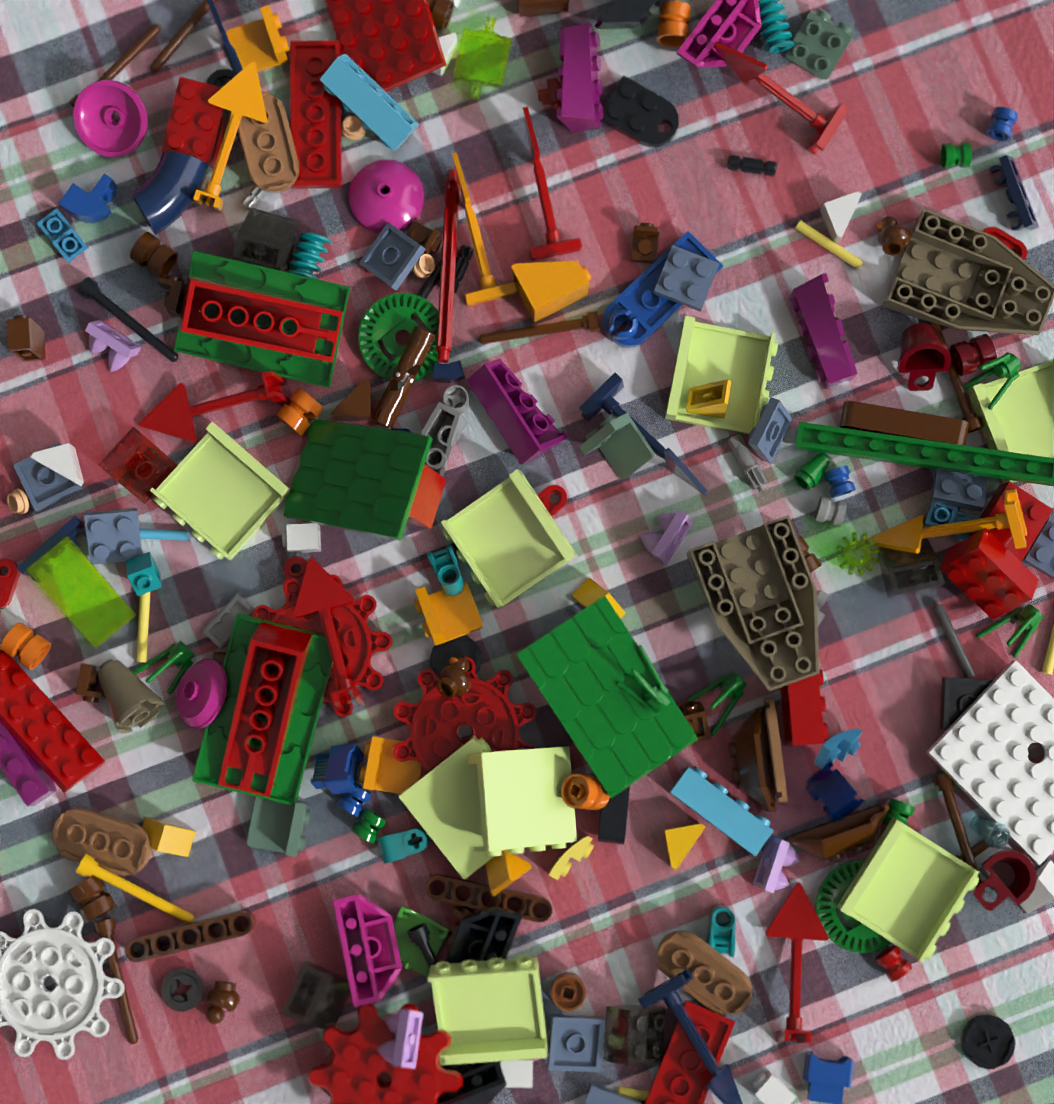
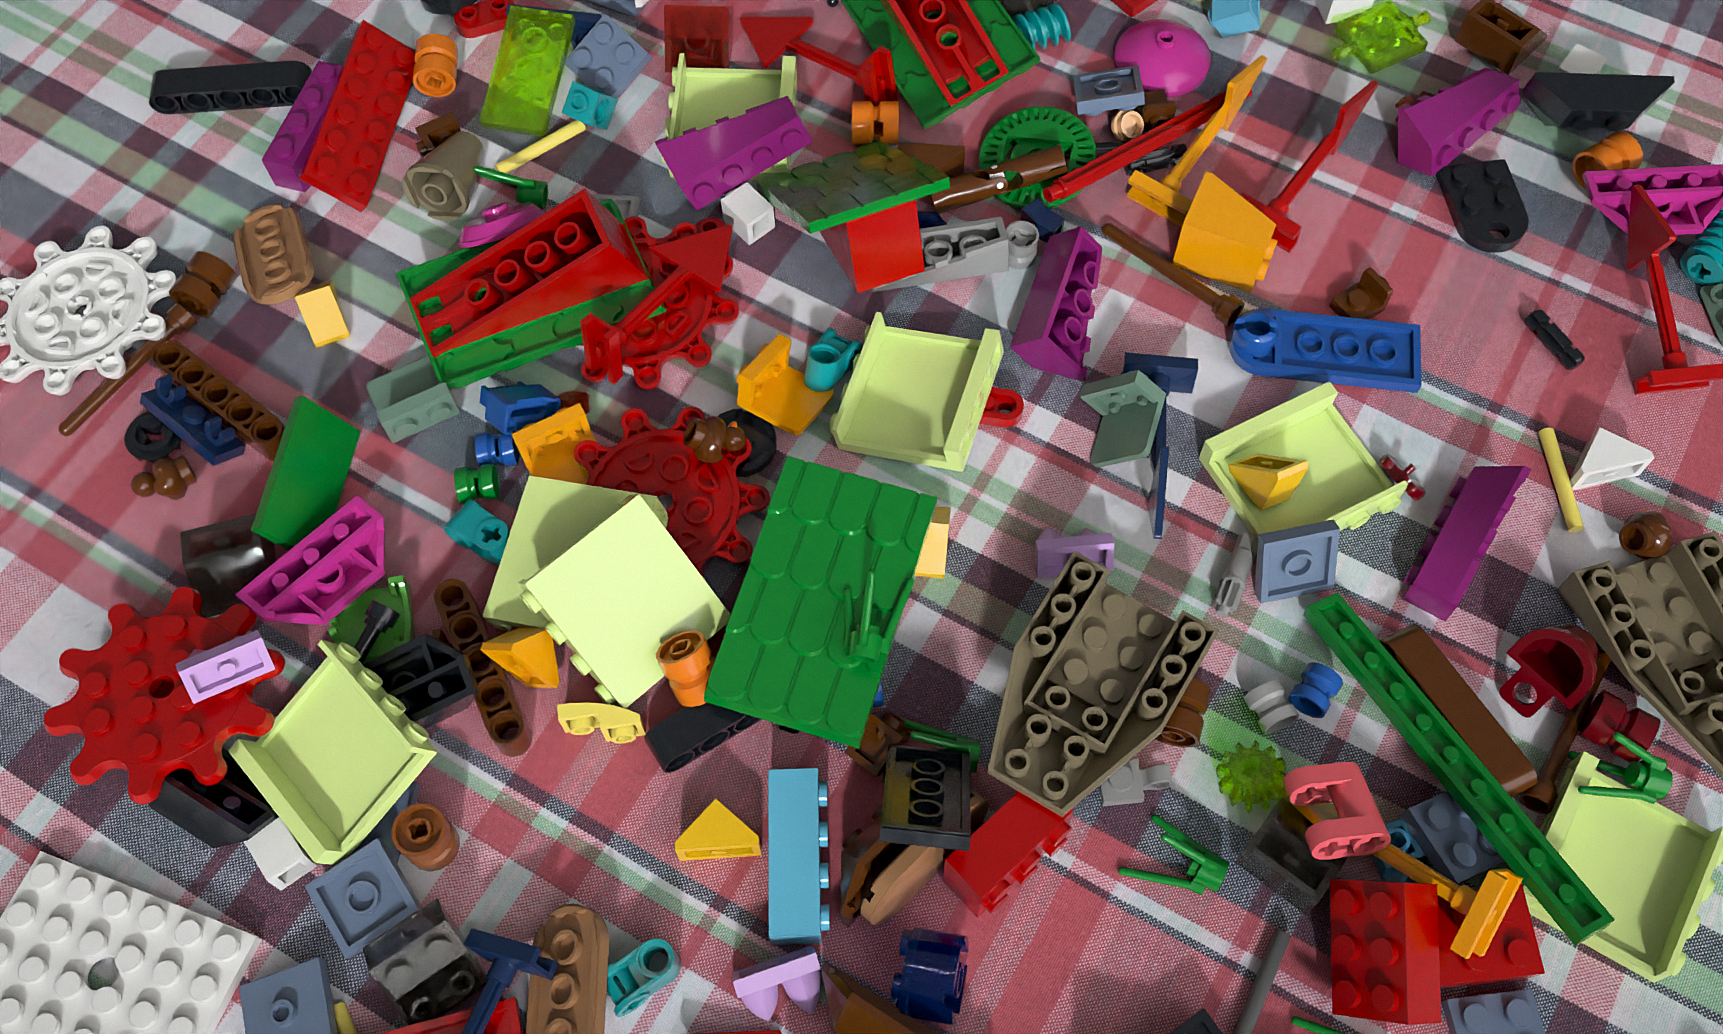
camera: 55 degrees right, 20 degrees down
yellow piece [75,853,194,924] -> none
medium azure bar [140,528,189,541] -> none
sand blue plate [653,245,720,312] -> none
green cone [794,453,830,490] -> none
dark azure slope [814,729,863,769] -> none
none -> dark blue plate [140,374,245,466]
none -> green tile [251,396,360,550]
none -> clear red tile [557,390,592,414]
none -> magenta wedge [655,96,813,211]
none -> black tile [879,744,971,851]
none -> green plant [1118,814,1229,895]
none -> coral connector [1283,762,1391,860]
none -> dark red piece [1378,454,1426,501]

